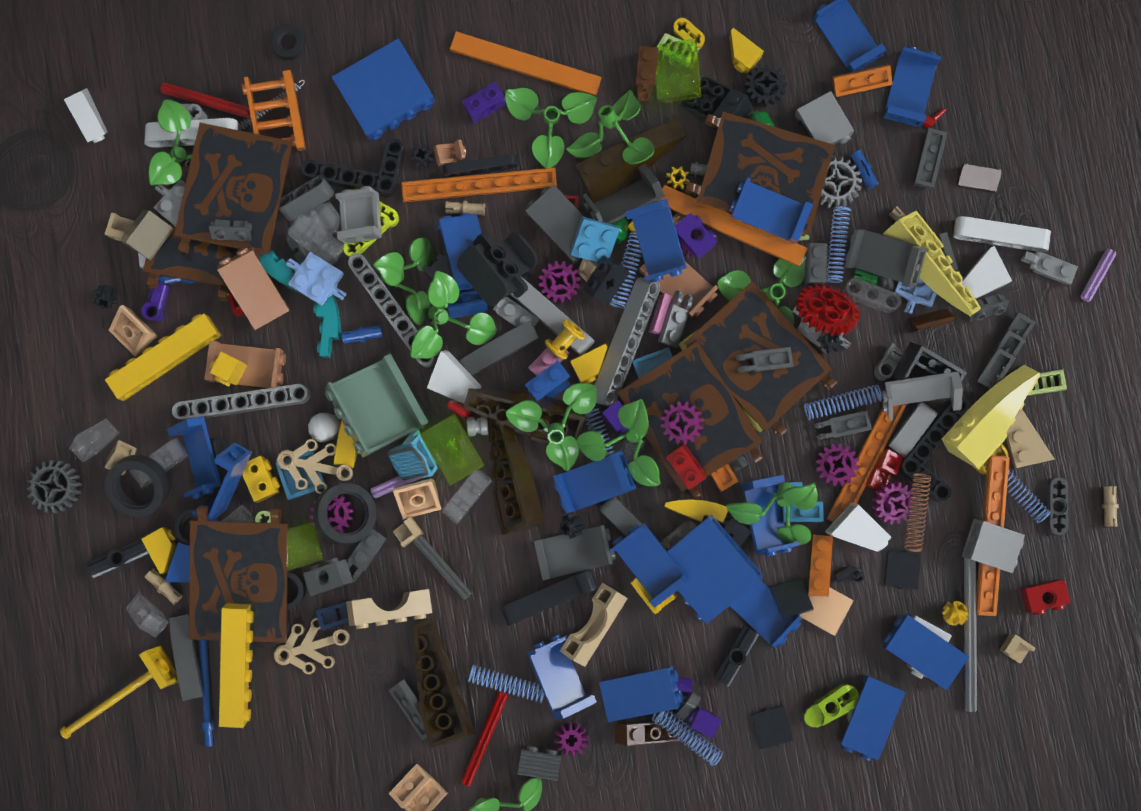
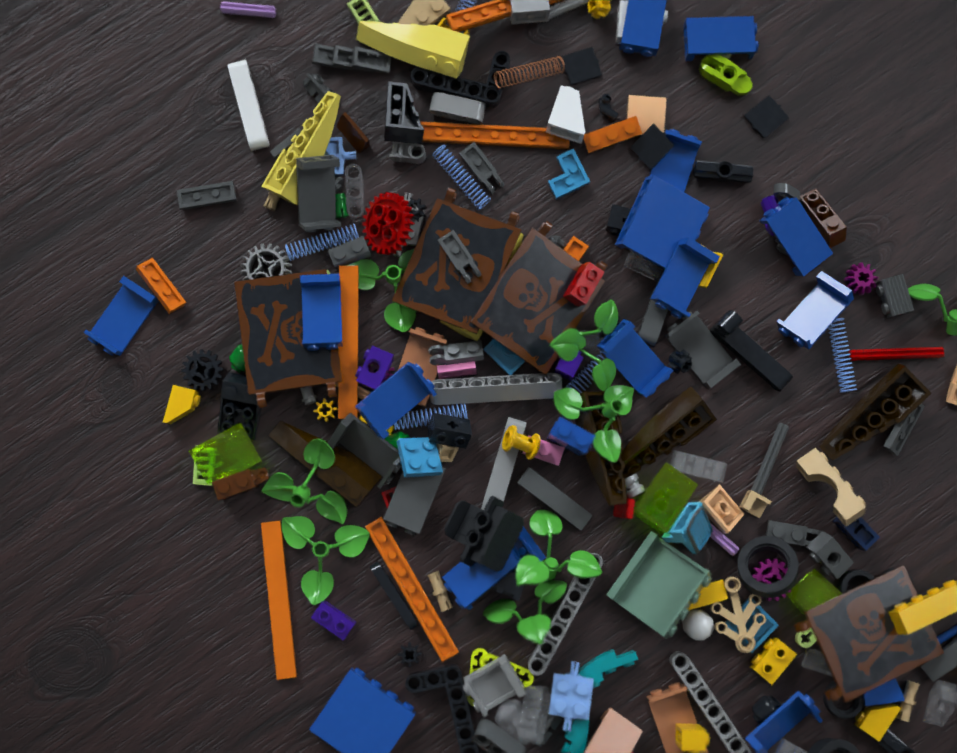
camera: 120 degrees left, 0 degrees up
blue panel [192,443,252,521] -> none
tan plant [274,618,350,674] -> none
blue pin [341,325,383,344] -> none
white slope [427,350,481,404] -> none
nougat bracket [433,140,466,166] -> none
light grey hinge [493,297,540,328] -> none
magenta gear [538,261,581,304] -> none
tan arch [560,582,628,667] -> none
yellow slope [570,344,607,384] -> none
light blue piece [652,710,723,766] -> none
magenta gear [660,401,704,445] -> none
yellow slope [664,500,728,523] -> none
yellow beam [673,18,705,49] -> none
dark purple brick [687,705,722,738] -> none
bright green plant [726,482,818,545] -> none
blue panel [741,475,799,557] -> none
light grey panel [795,91,854,145] -> none
magenta gear [816,443,859,487] -> none
blue pin [850,150,879,190] -> none
red slope [866,449,903,491] -> none
magenta gear [872,481,915,525] -> none
light grey panel [882,371,963,420] -> none
blue panel [883,46,941,128] -> none
red hand [922,108,946,129] -> none
slope [957,164,1002,192] -> none
white slope [962,246,1012,299] -> none
light grey hinge [1021,251,1078,285] -> none

